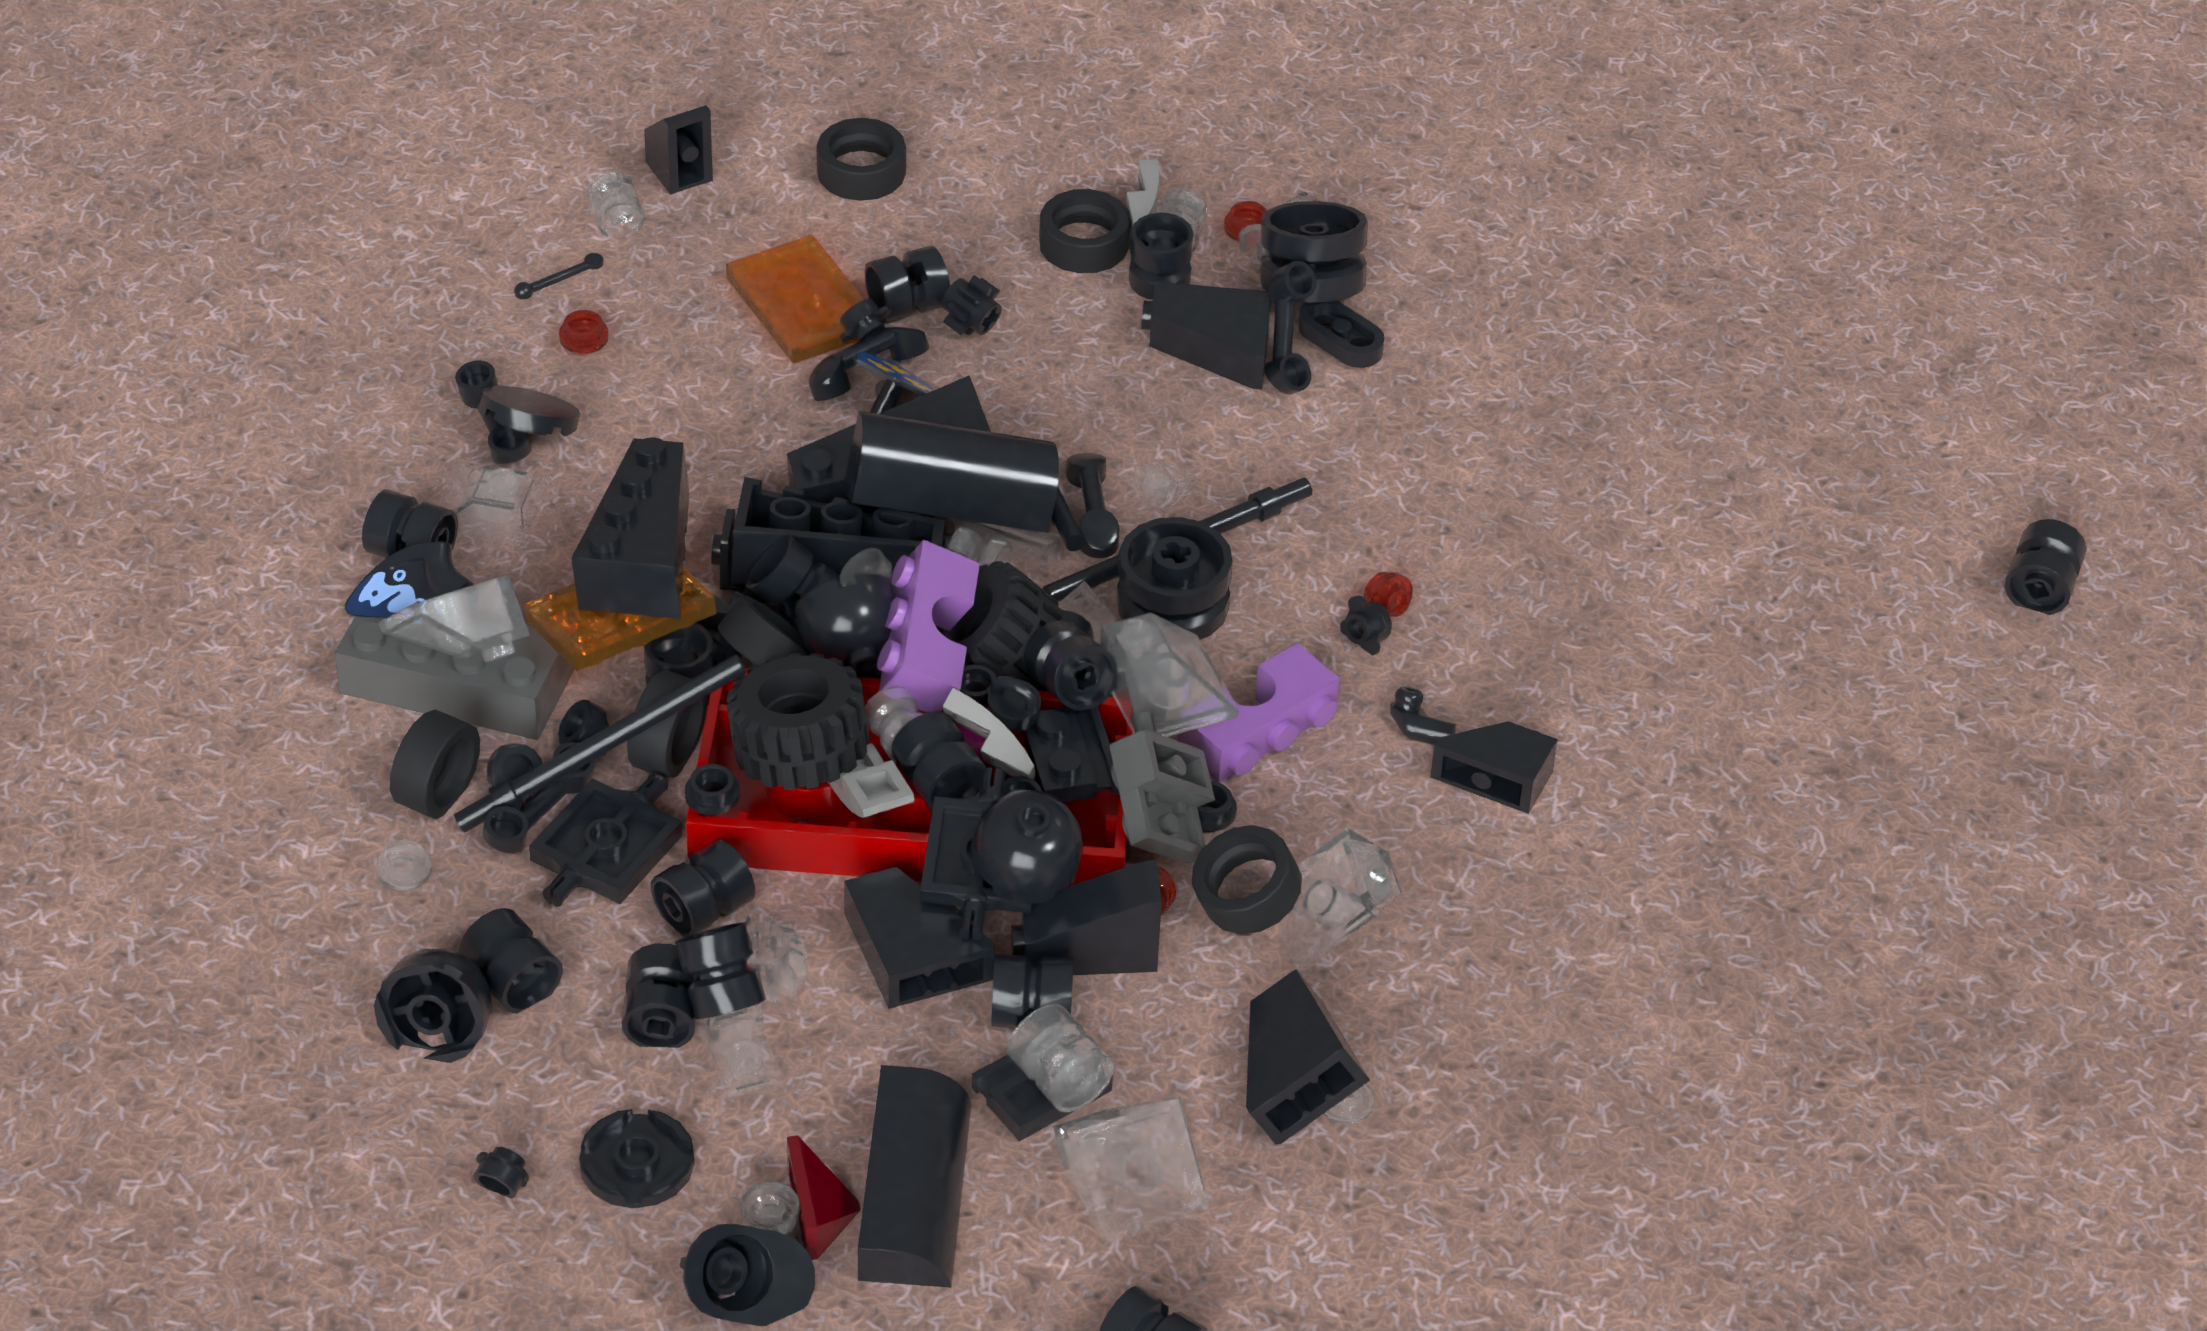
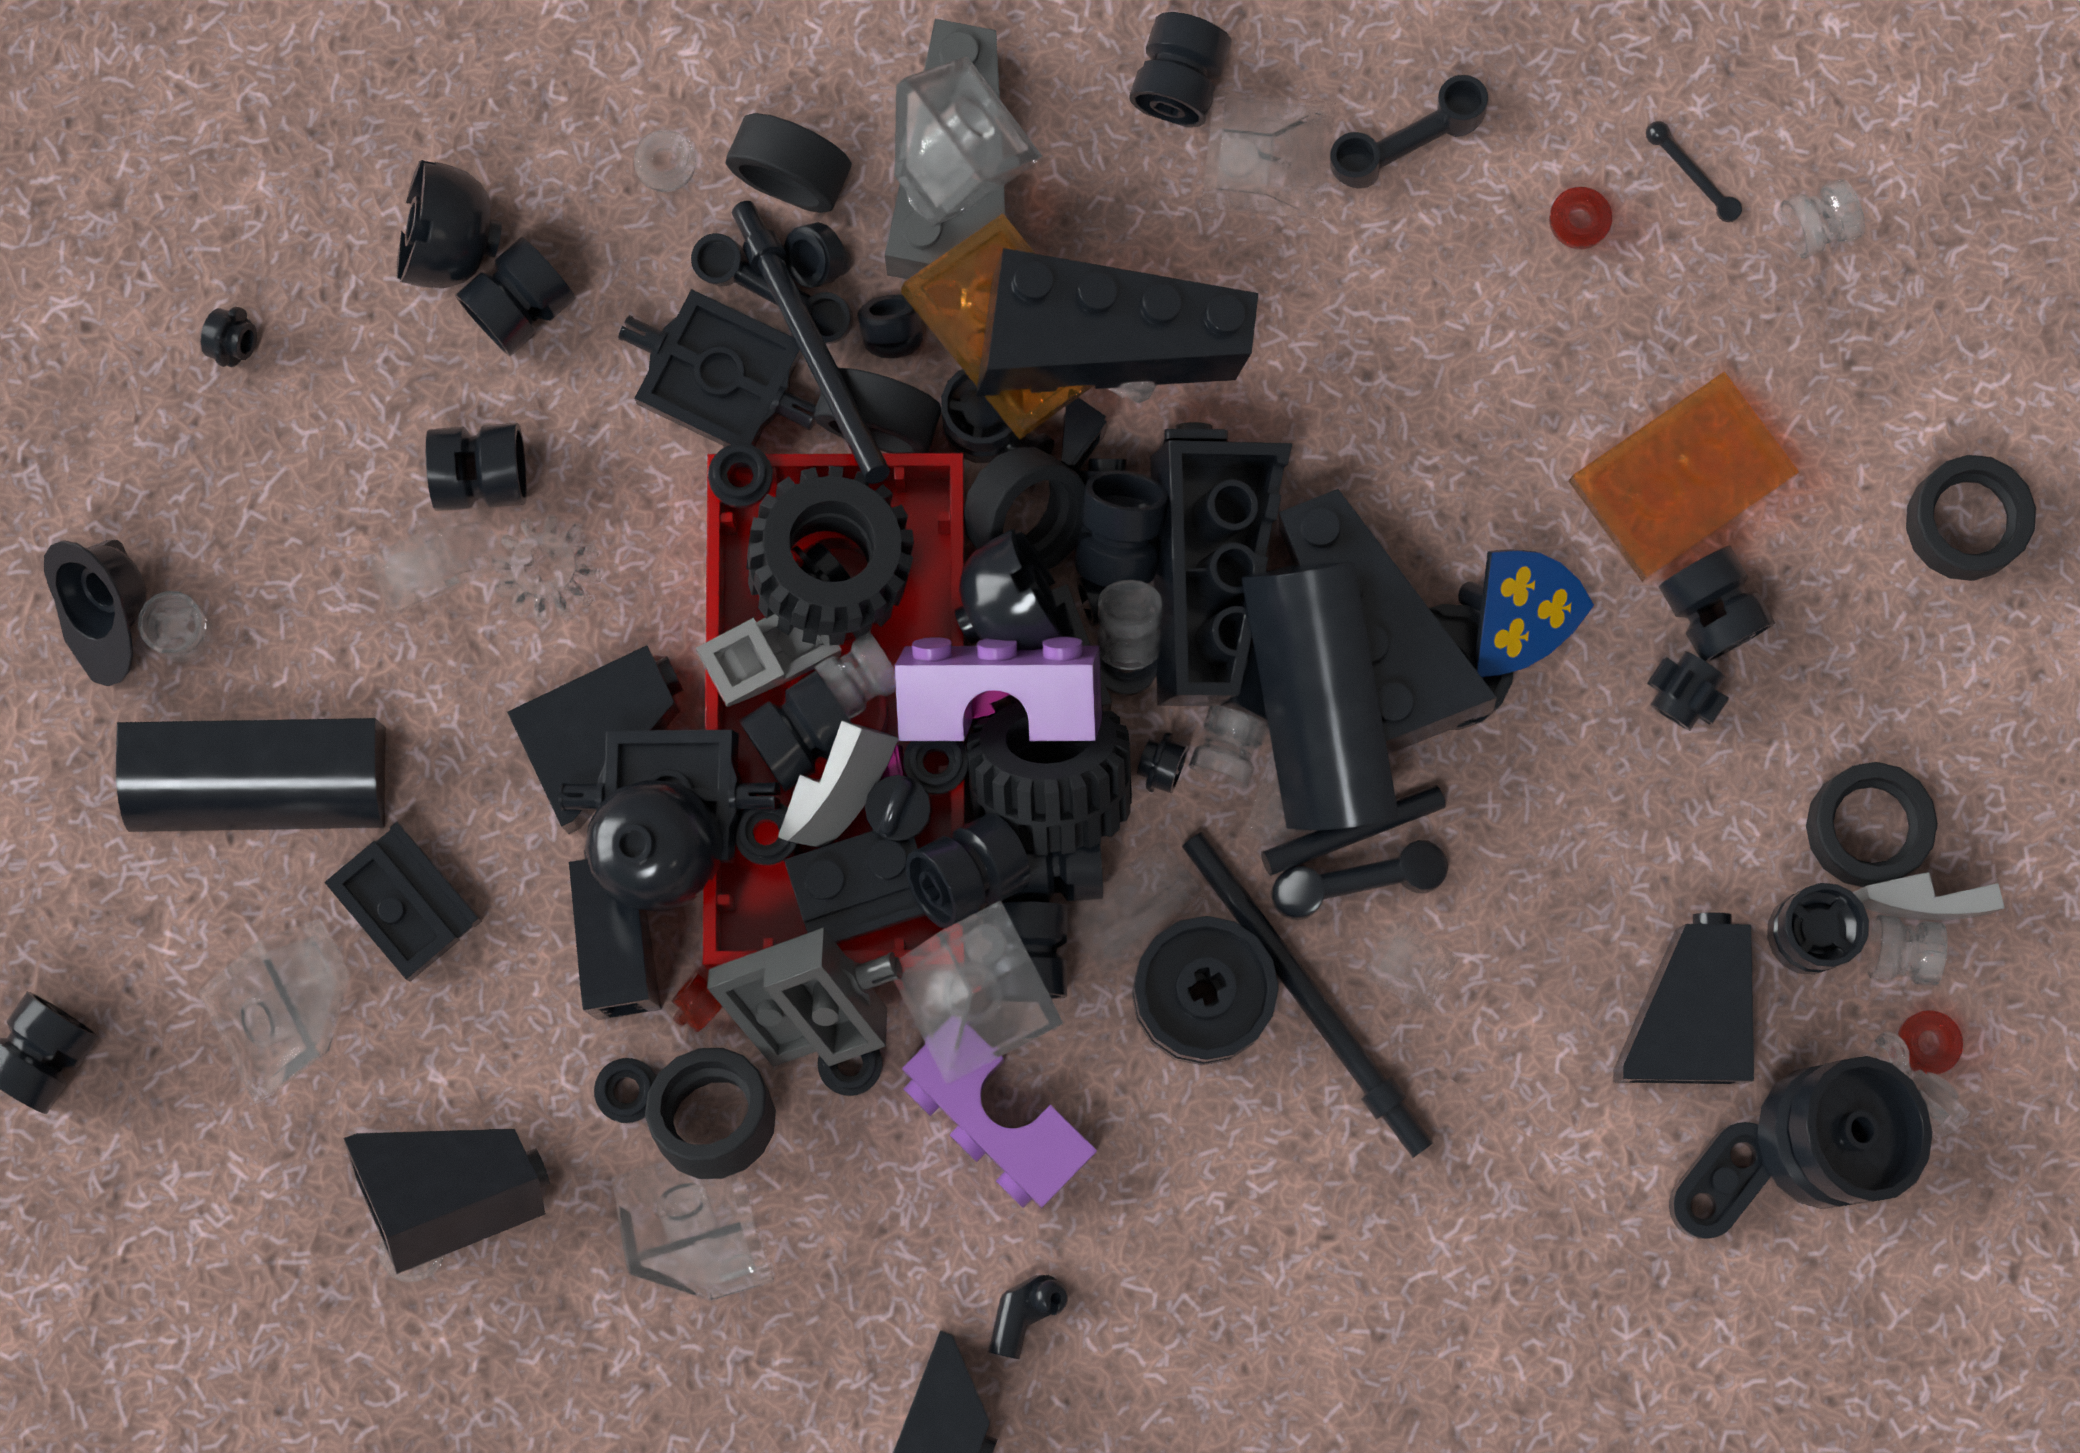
camera: 85 degrees right, 35 degrees up
black arm [345,542,483,621] -> none
black tile [479,386,580,436] -> none
black tile [579,1109,695,1208] -> none
black slope [644,105,713,195] -> none
black wheel [651,839,755,937] -> none
black wheel [675,922,766,1019] -> none
dark red slope [787,1135,861,1260] -> none
black bar [809,327,930,401] -> none
black plate [840,298,892,343] -> none
black wheel [991,954,1074,1030] -> none
clear wheel [1007,1004,1114,1113] -> none
black bar [1265,261,1316,395] -> none
black plate [1340,595,1392,656] -> none
clear red plate [1364,572,1413,617] -> none
none -> black plate [594,1058,656,1123]

